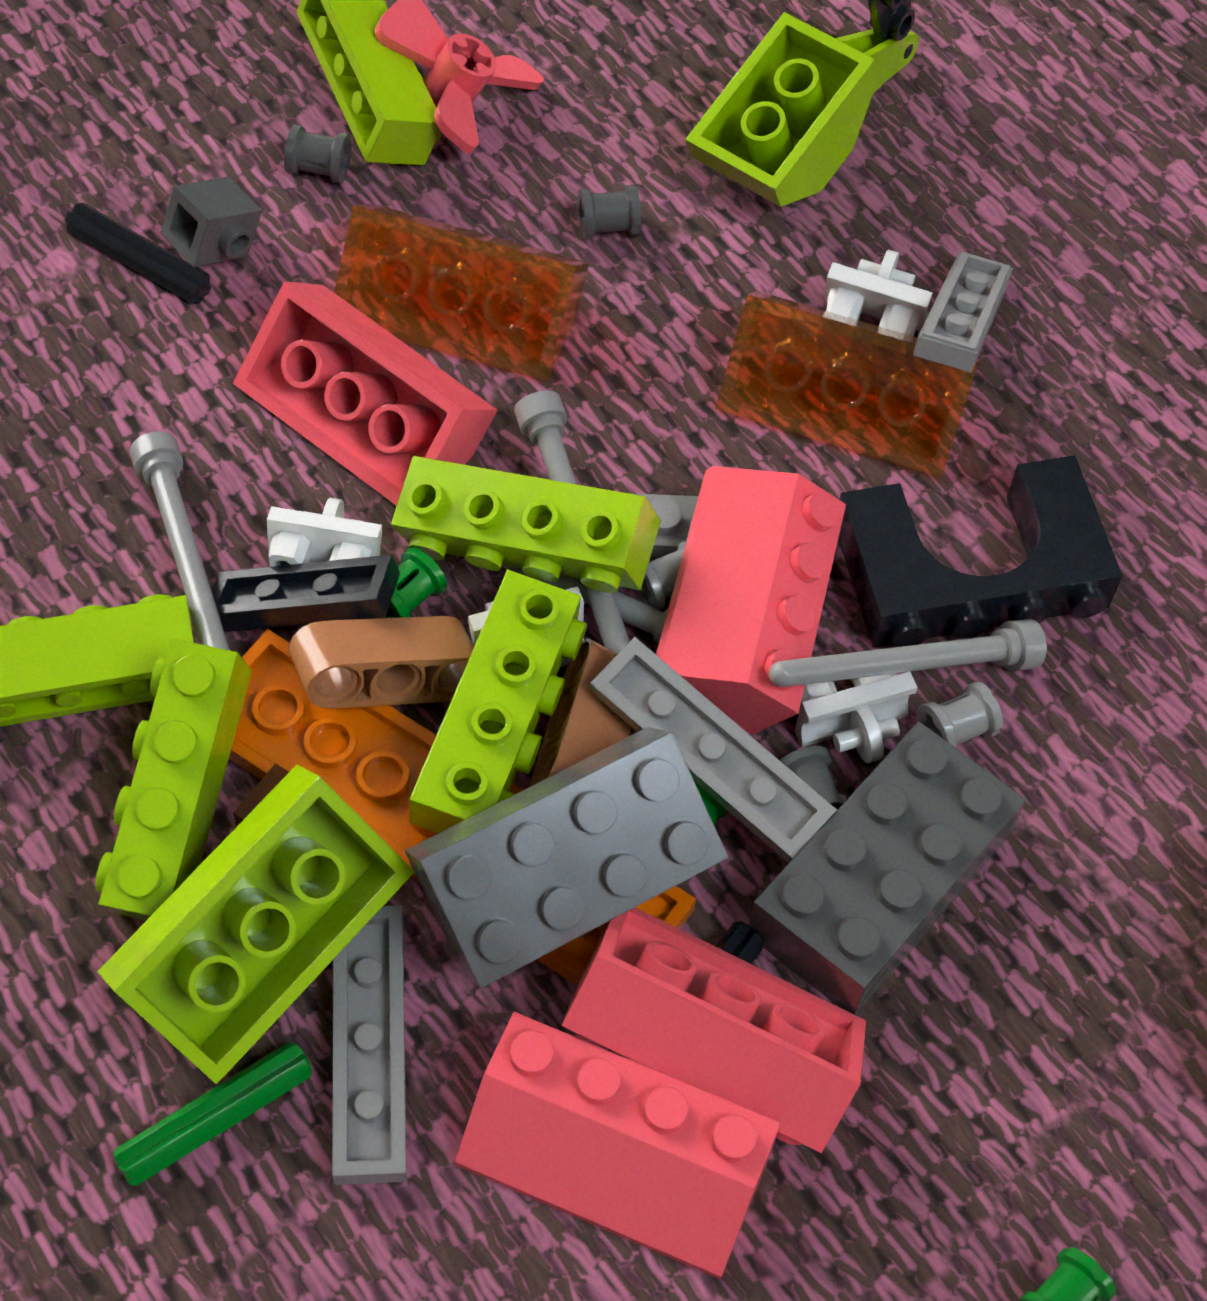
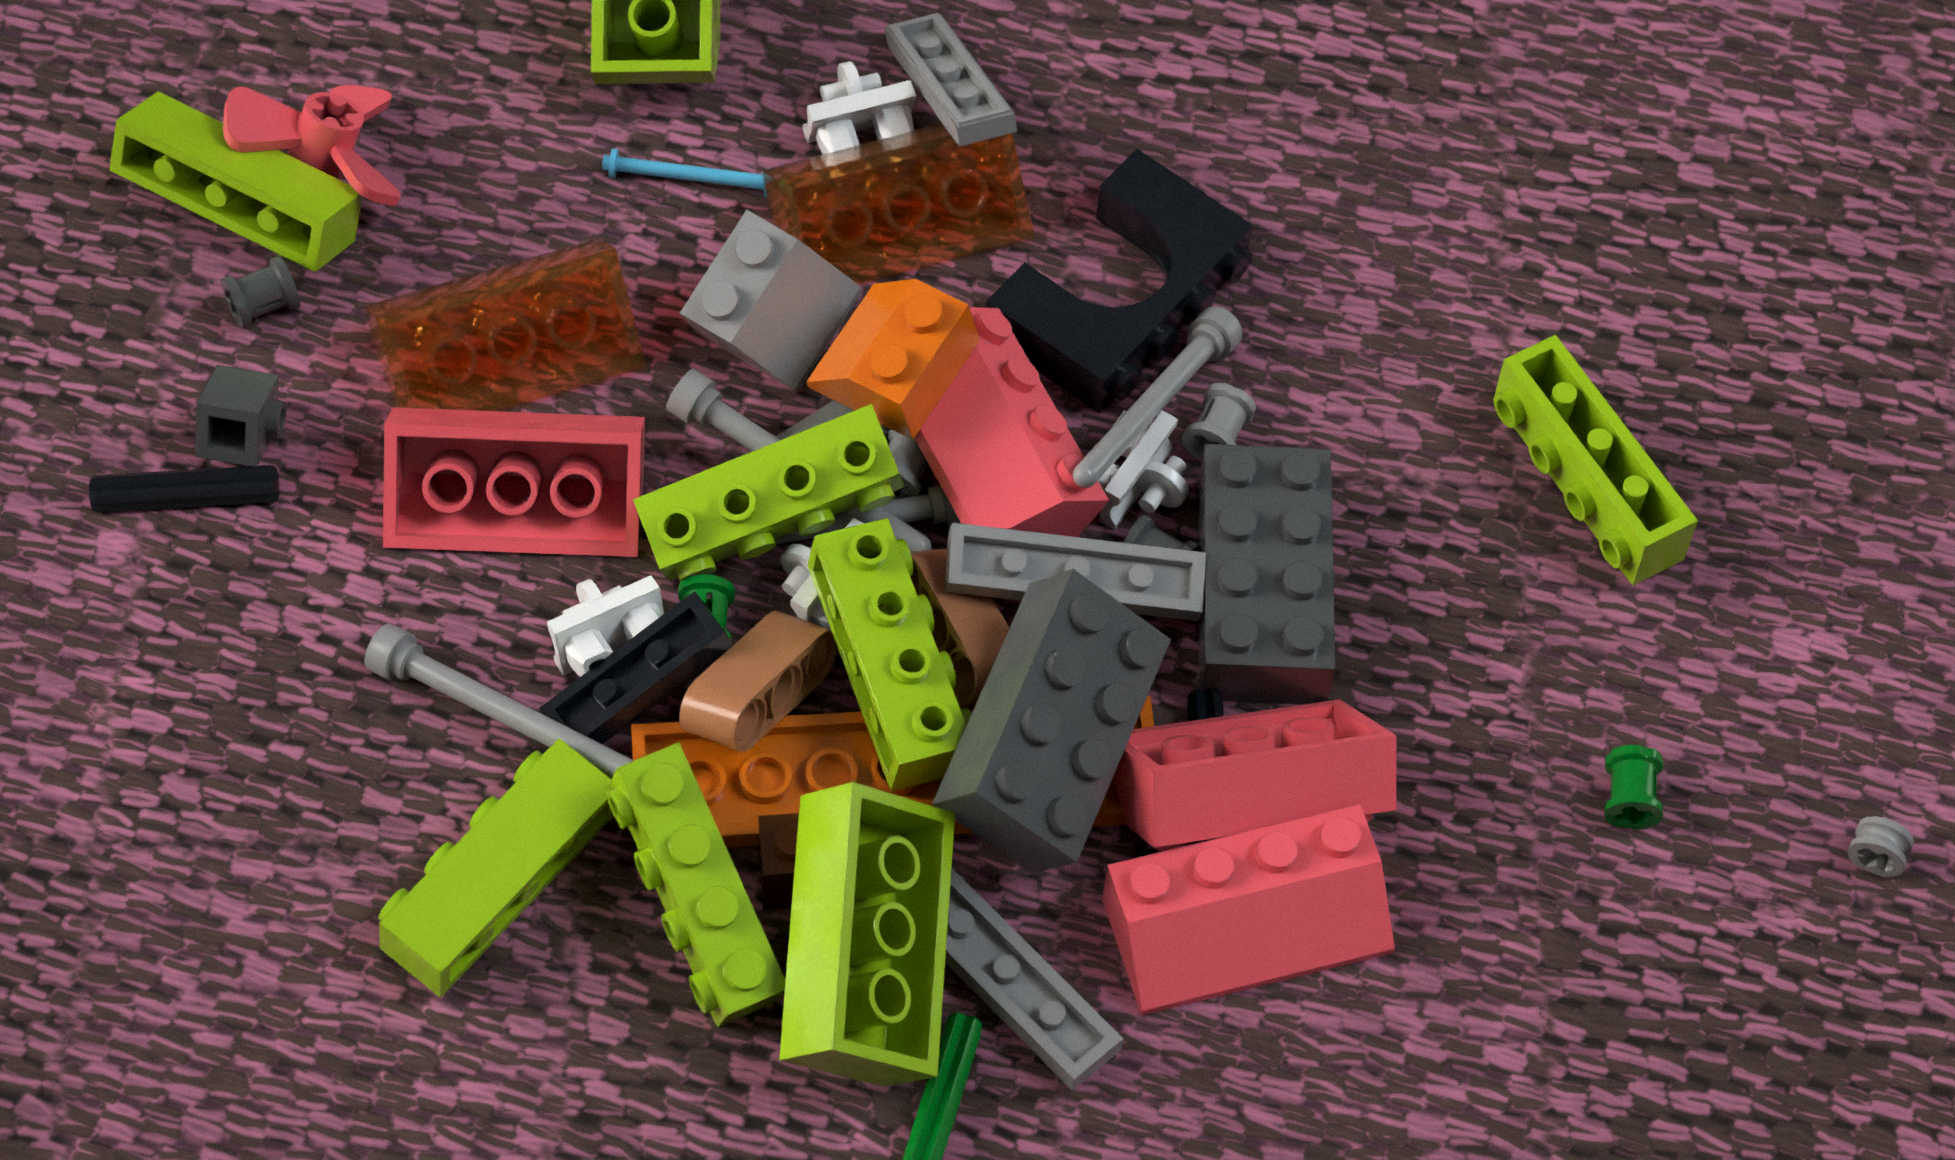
camera: 40 degrees left, 0 degrees up
dark grey bush [577,185,641,240] -> none
none -> medium azure axle [602,148,781,198]
none -> light grey slope [680,210,863,392]
none -> orange slope [806,279,980,440]

